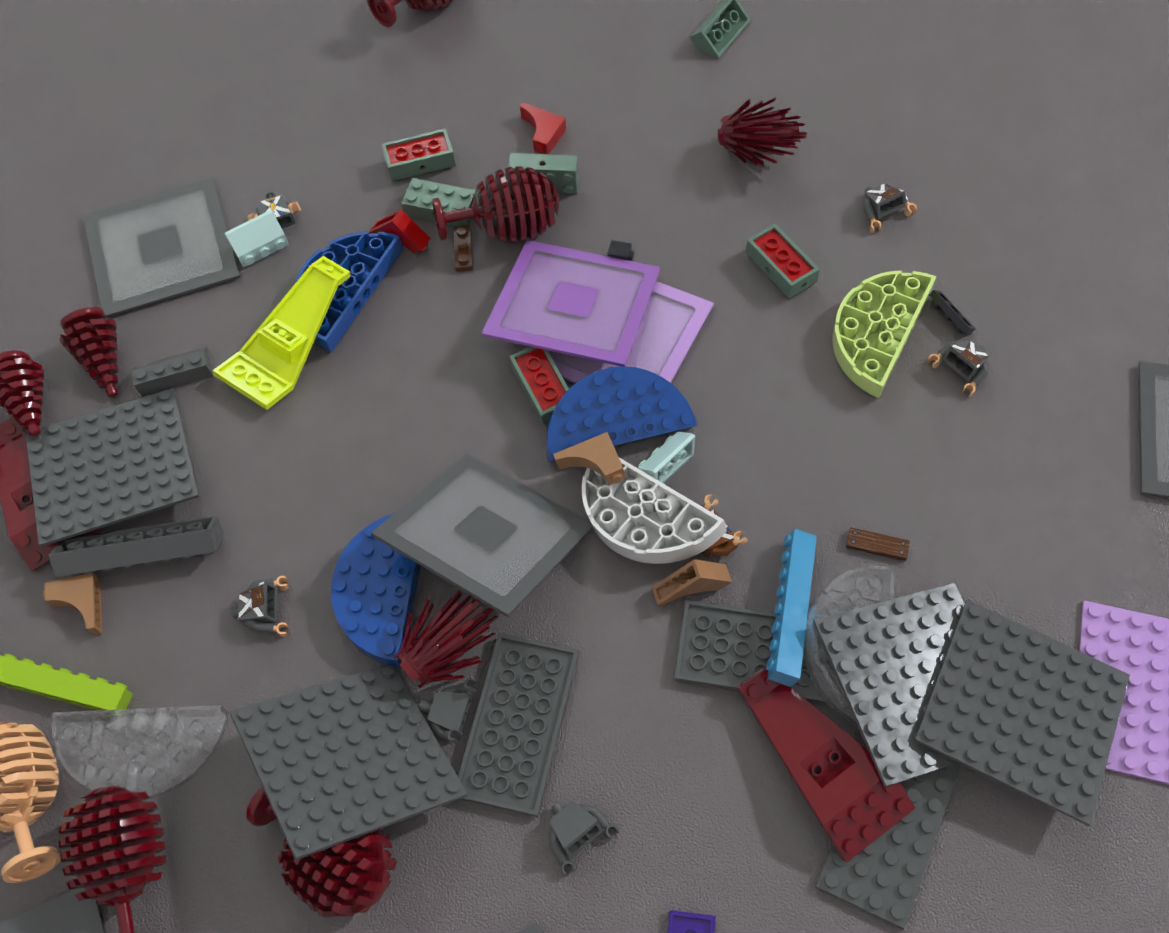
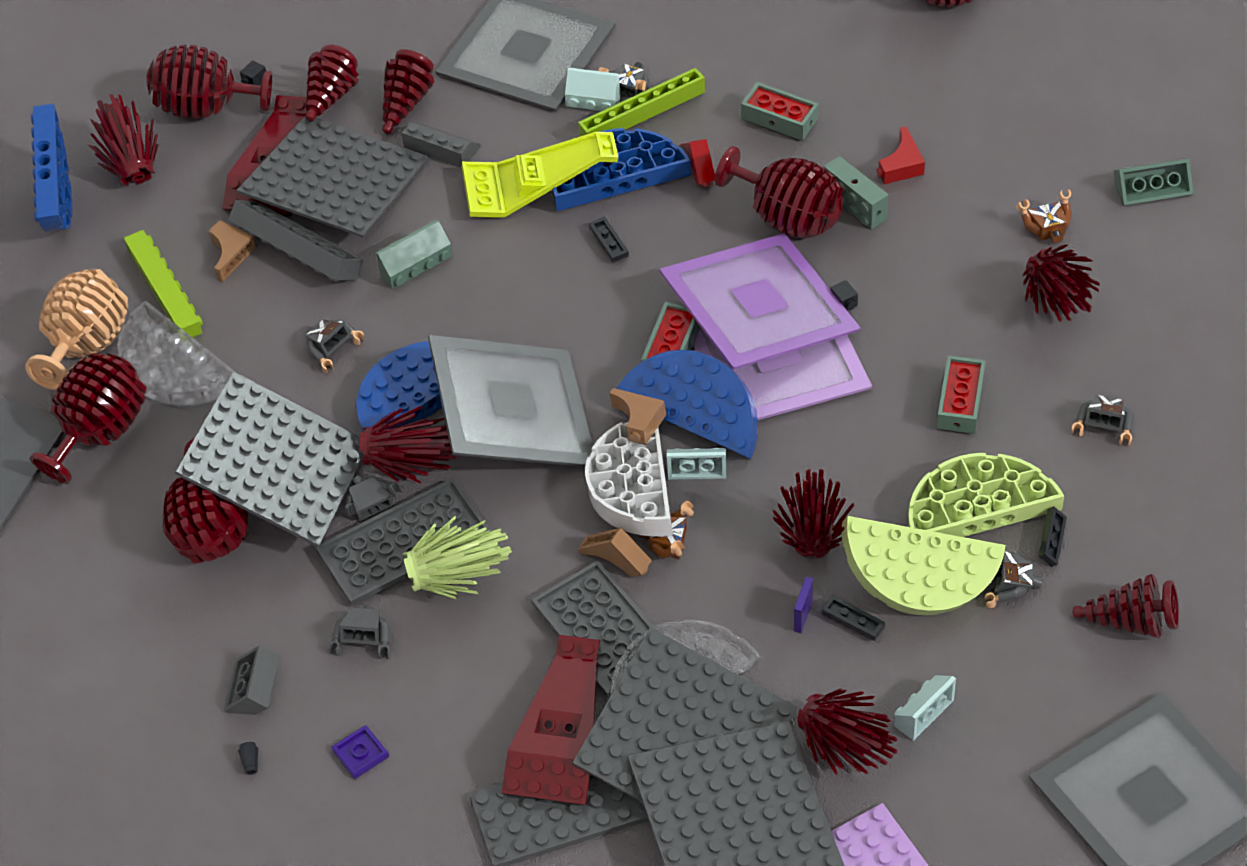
camera: 45 degrees right, 10 degrees down
sand green brick [401,178,478,227] -> none
reddish brown plate [453,226,473,272] -> none
dark azure brick [766,528,817,687] -> none
reddish brown tile [846,527,910,561] -> none
none -> sand green slope [376,219,453,289]
none -> yellowish green plant [403,516,512,600]
none -> lime brick [578,68,705,137]
none -> black plate [589,217,629,263]
none -> dark red plant [772,469,854,558]
none -> dark purple tile [794,577,813,633]
none -> dark red plant [797,688,898,775]
none -> black plate [822,595,885,641]
none -> yellowish green brick [842,516,1006,615]
none -> light aqua slope [894,675,956,741]
none -> torso [1016,189,1071,243]
none -> dark red plant [1072,574,1179,638]

